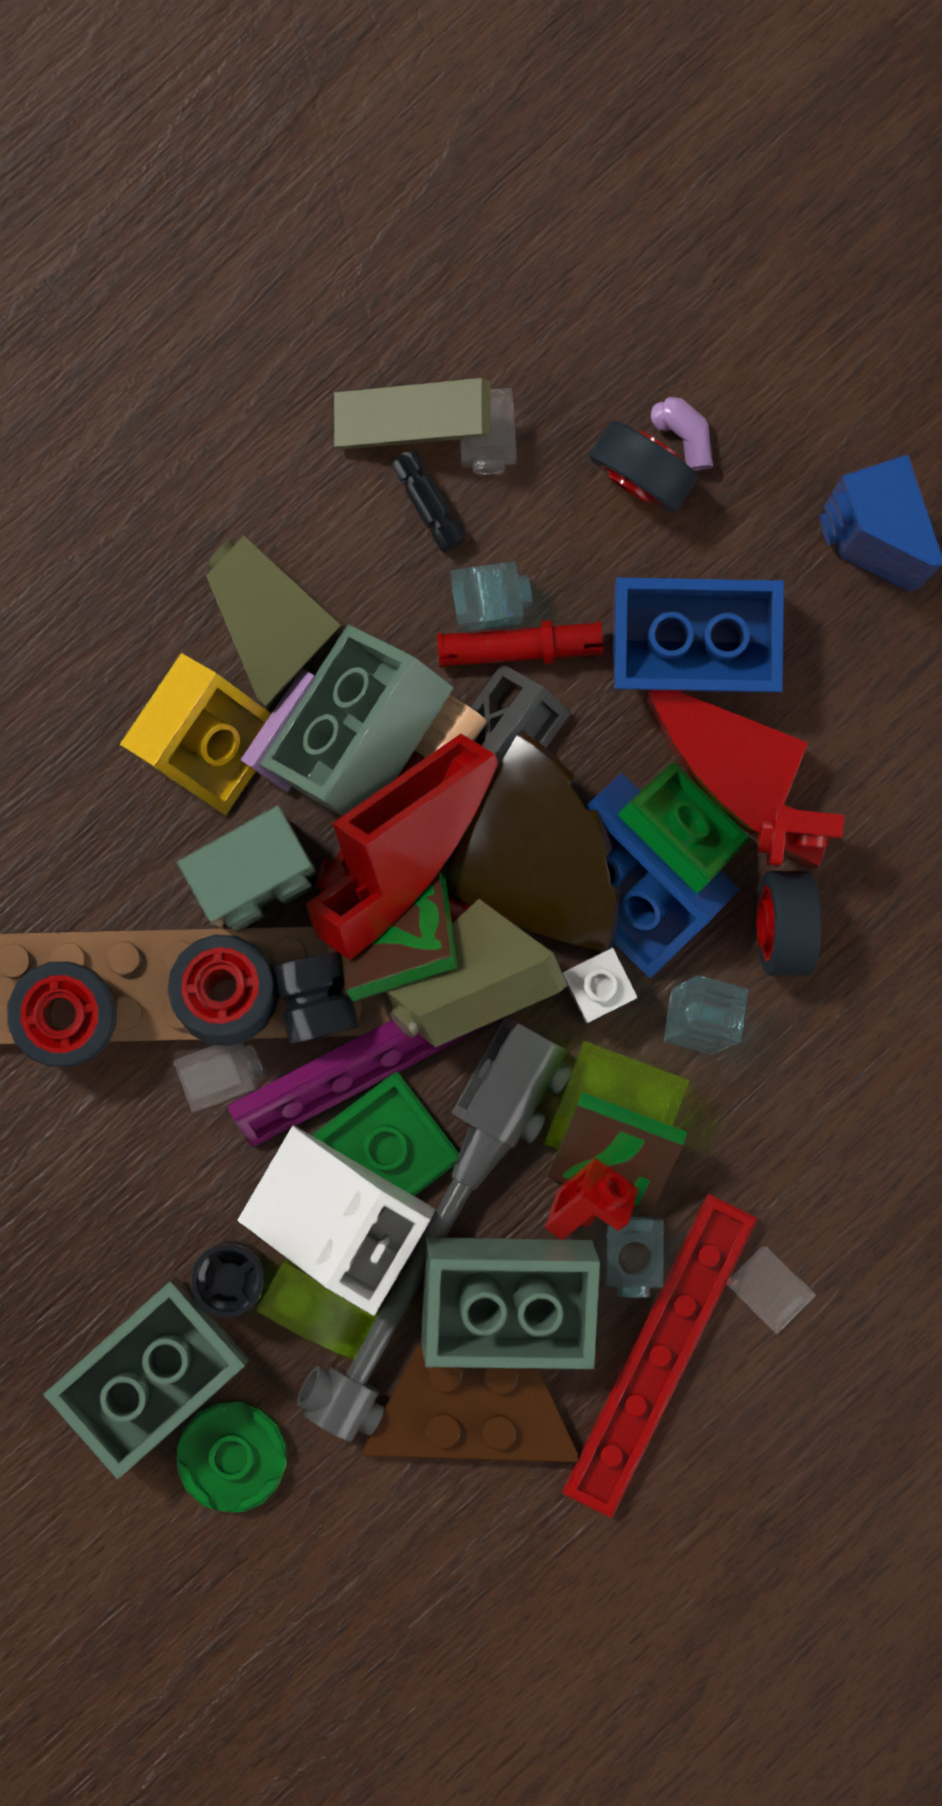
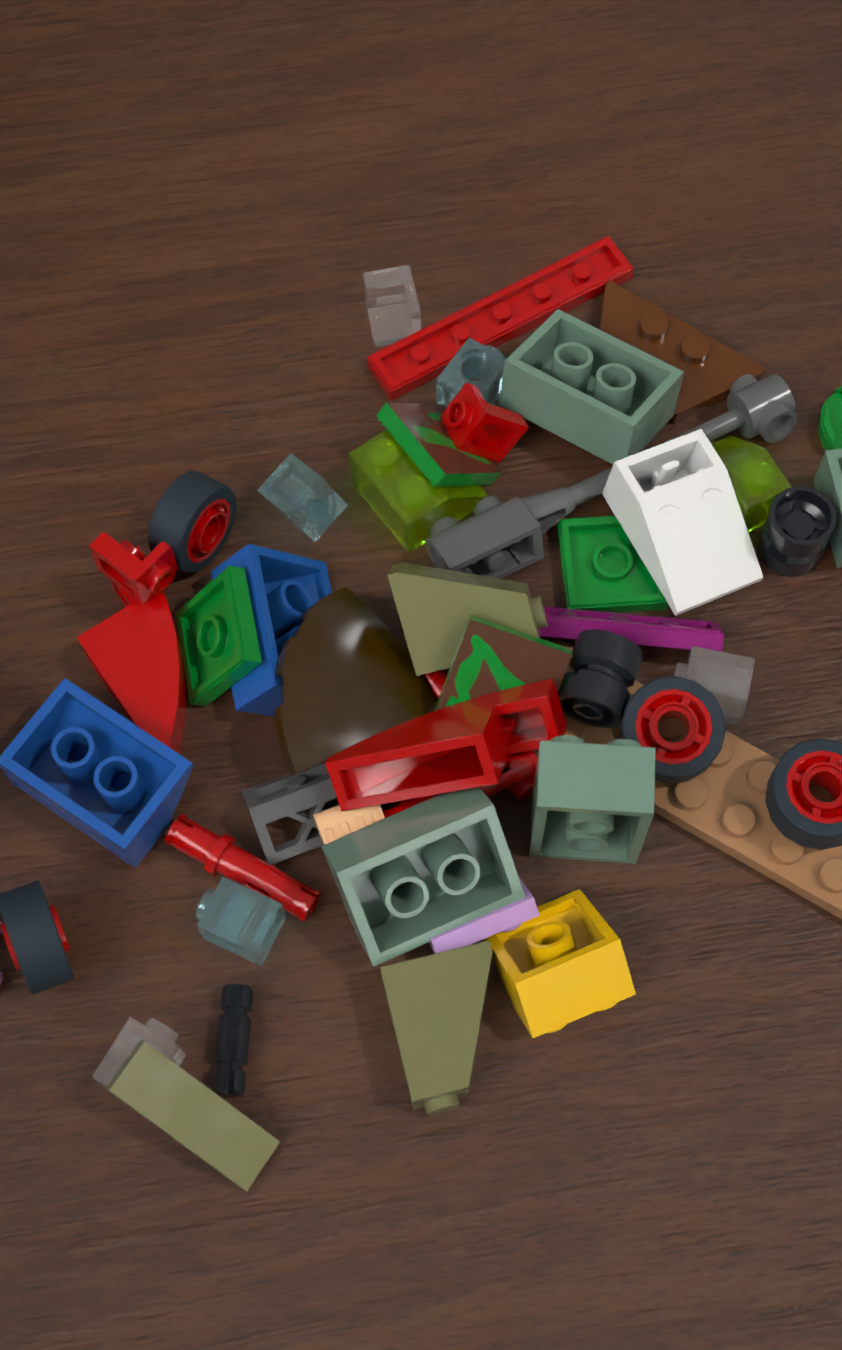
camera: 145 degrees left, 20 degrees down
white brick [562,948,638,1023] -> none

